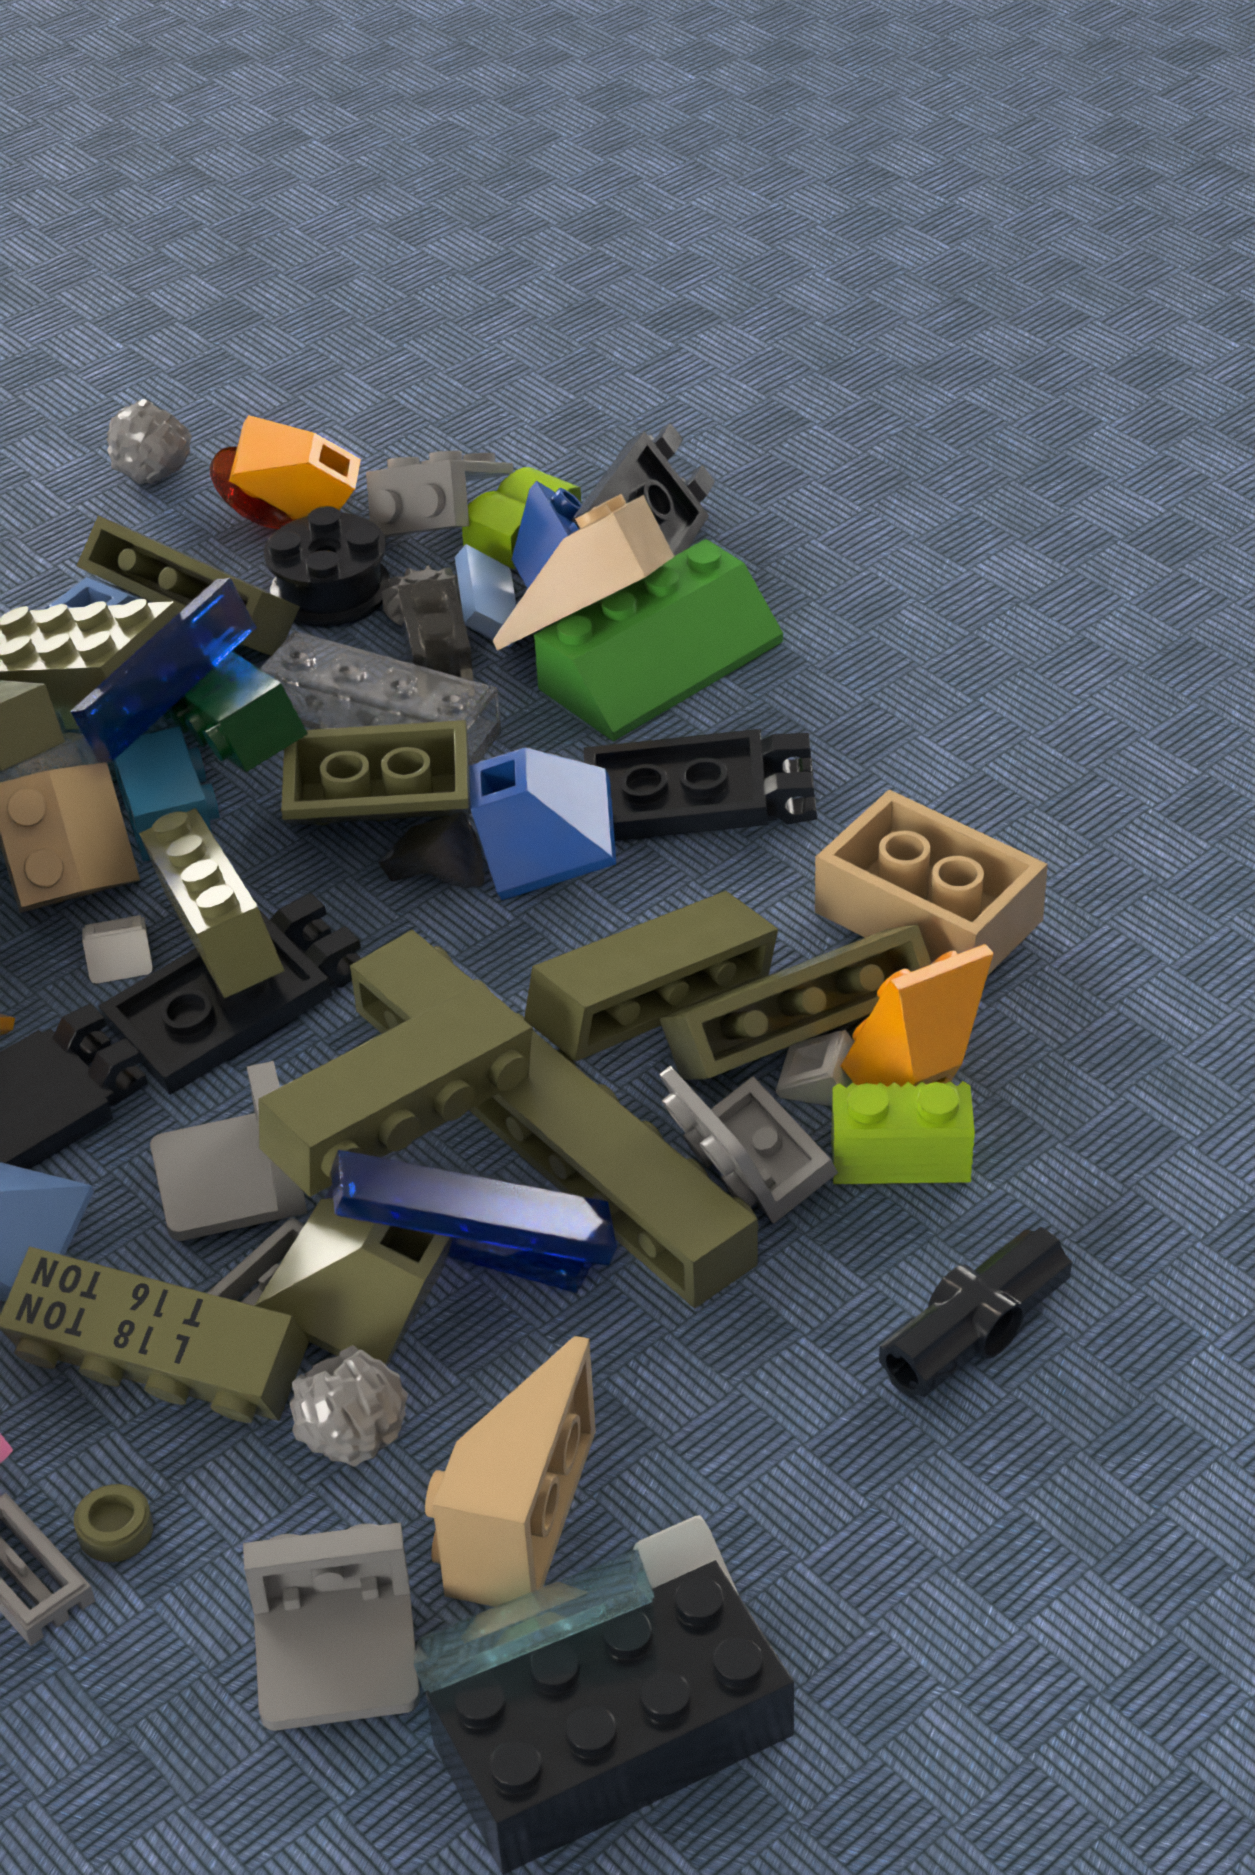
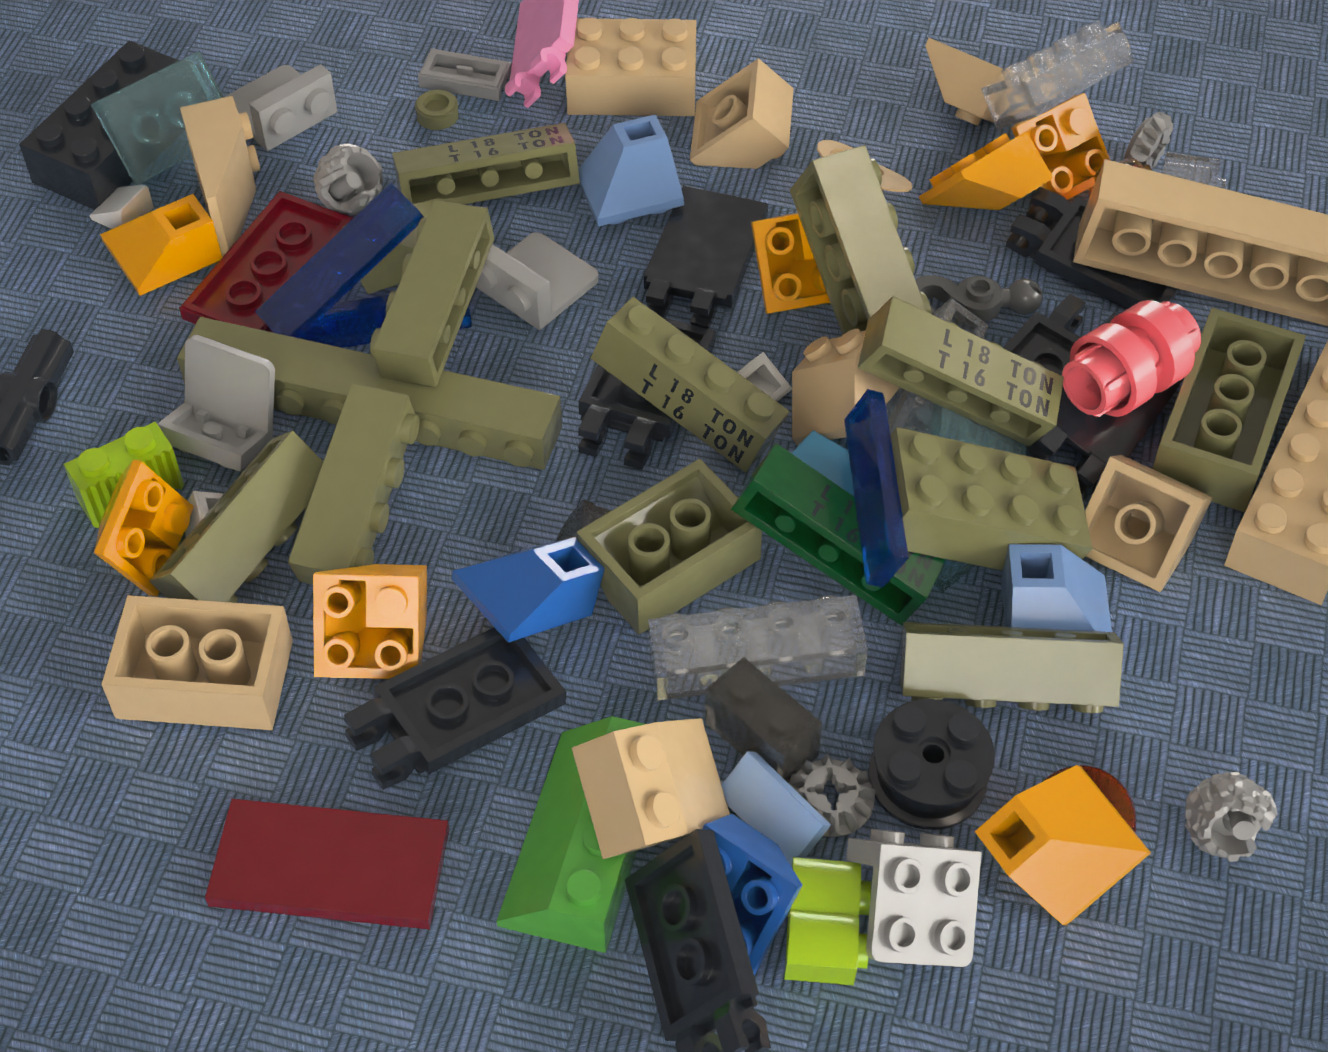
camera: 145 degrees right, 10 degrees up
none -> light orange slope [100,194,222,296]
none -> dark red tile [179,191,356,333]
none -> dark red tile [205,798,450,930]
none -> light orange slope [313,564,427,679]

